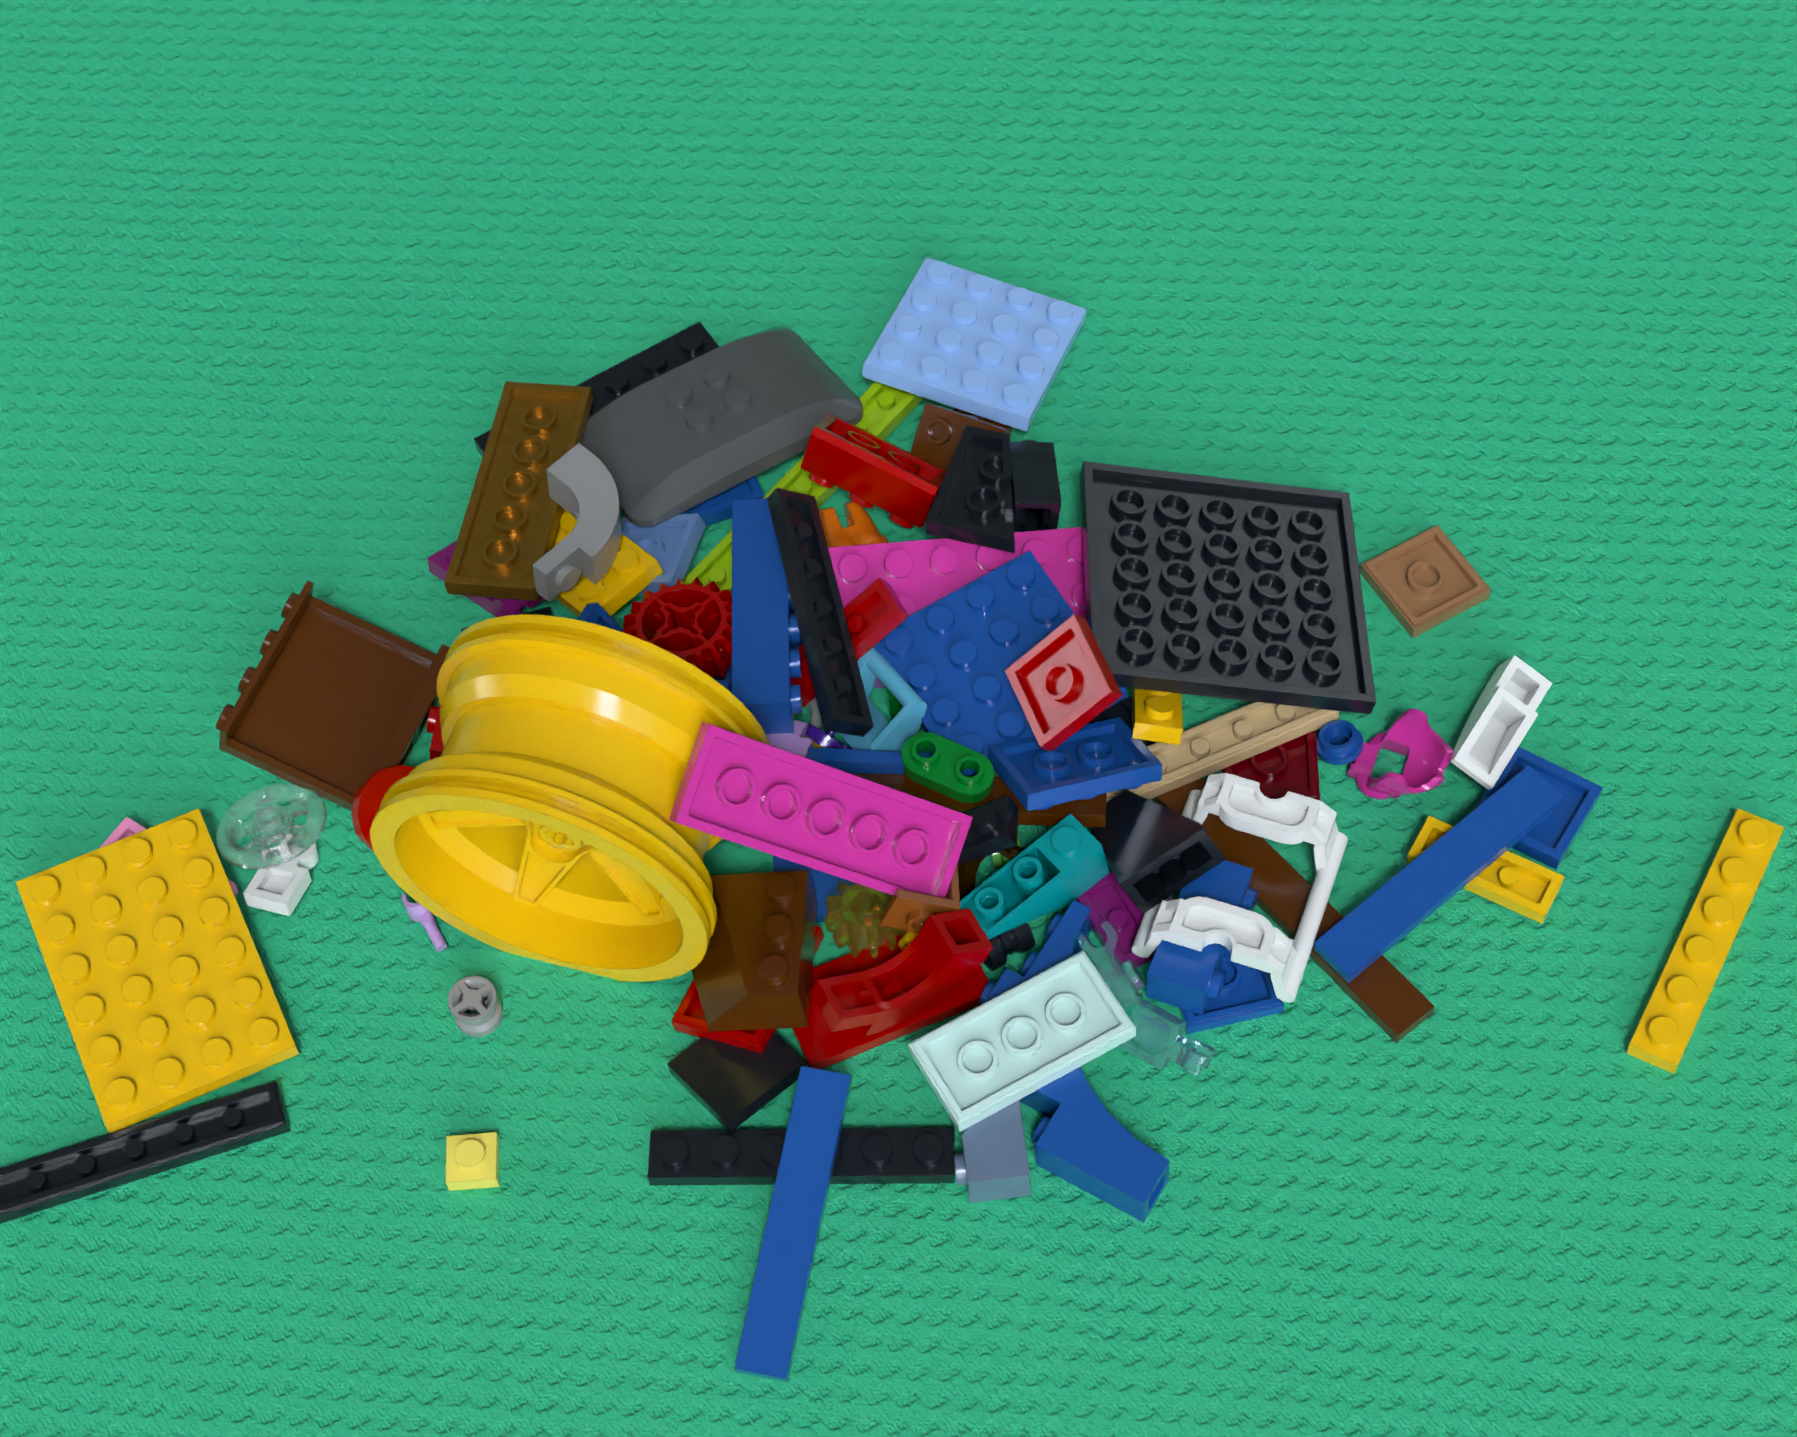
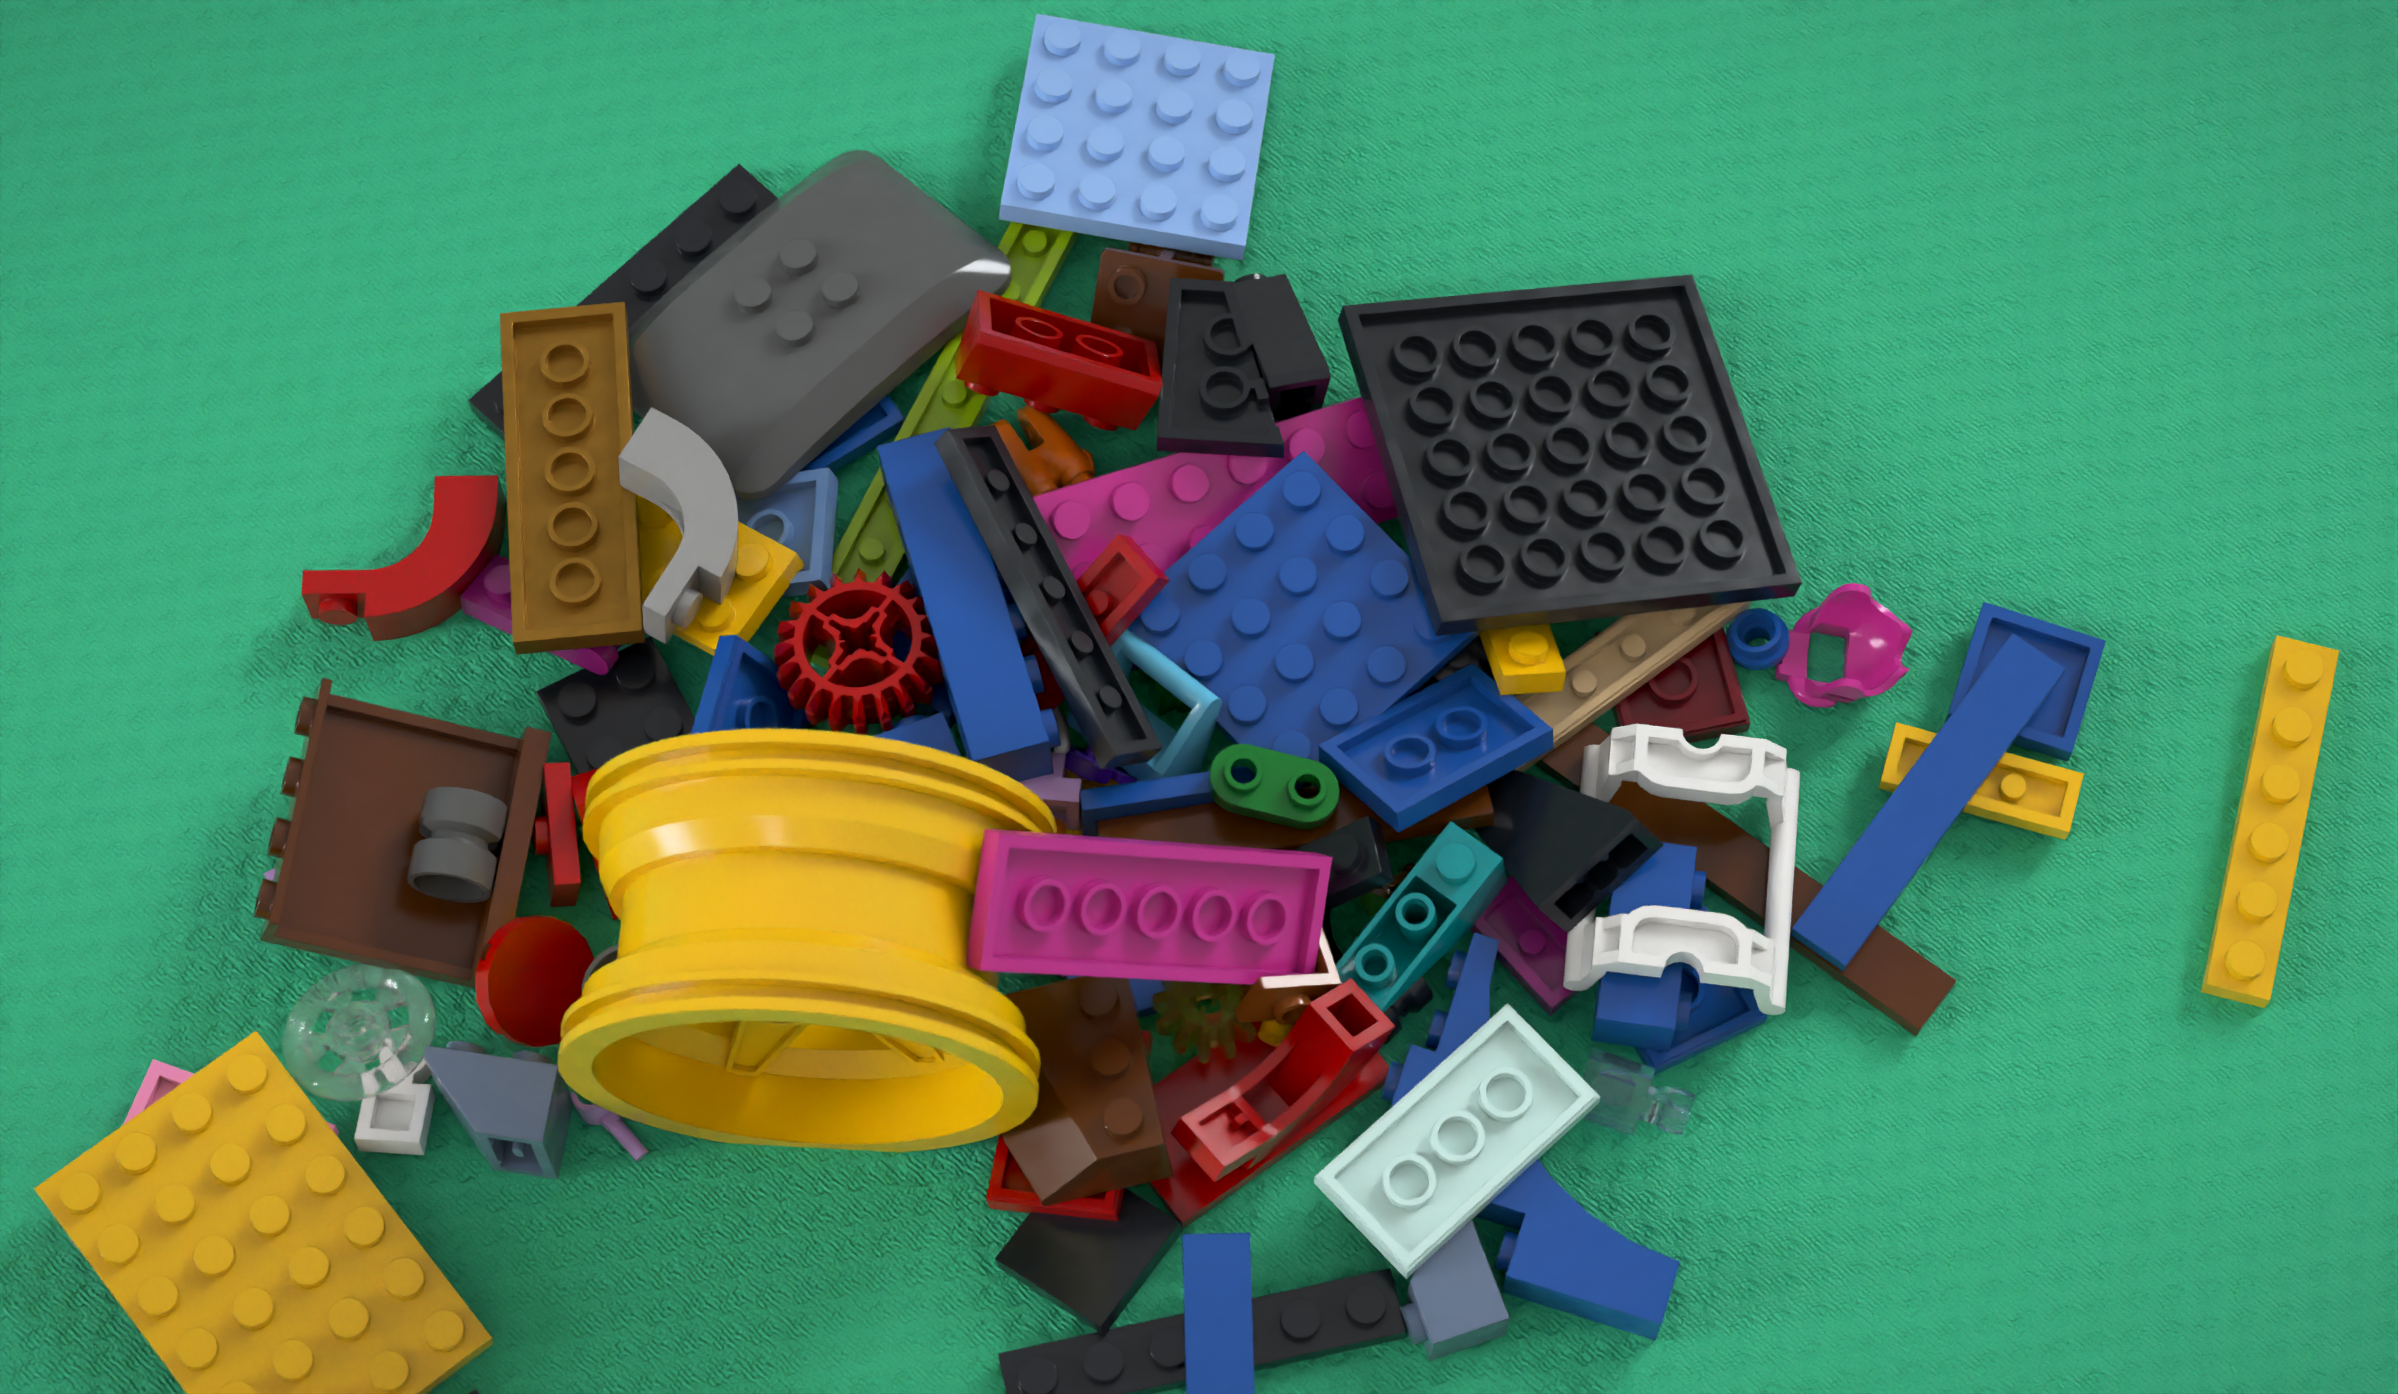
camera: 20 degrees left, 10 degrees up
light grey wheel [448,976,503,1037] -> none
plate [1005,614,1123,751] -> none
clear light blue plate [1079,920,1145,1011] -> none
medium nougat tile [1360,525,1491,639] -> none
white slope [1450,655,1552,790] -> none
none -> red arch [301,475,506,641]
none -> dark grey wheel [407,787,508,903]
none -> sand blue slope [424,1041,573,1180]

